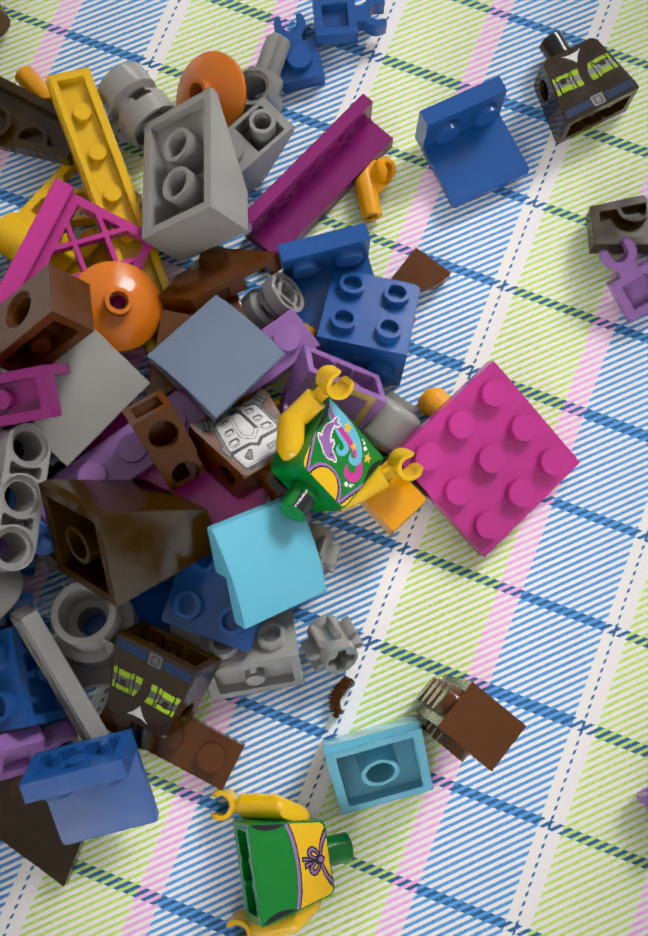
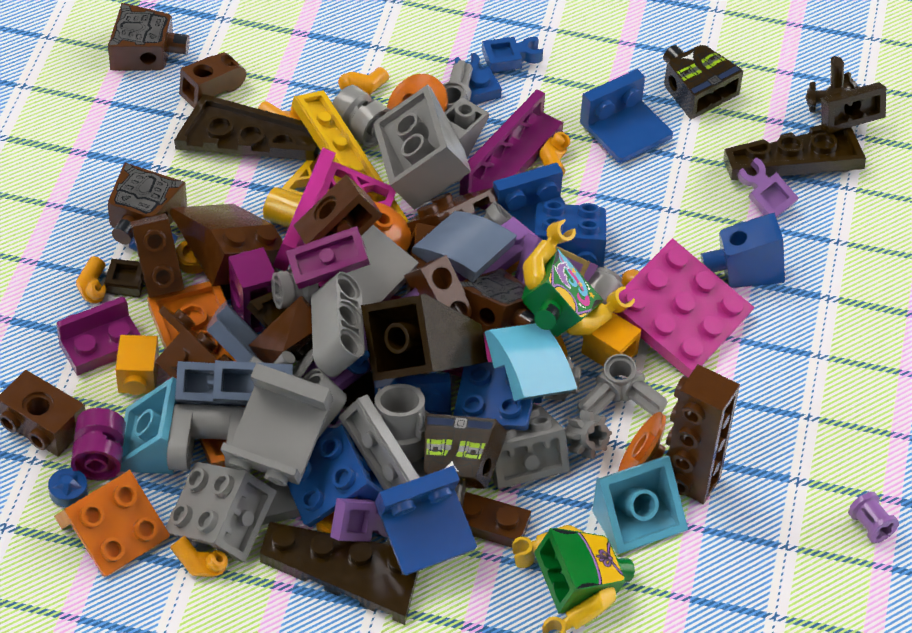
camera: 10 degrees left, 30 degrees down
reddish brown leg [328,675,355,719] -> none
reddish brown tile [391,248,451,292] -> none
none -> light orange arm [338,67,389,95]
none -> light grey axle [577,354,668,415]
none -> orange dish [618,412,666,472]
none -> blue torso [700,213,785,288]

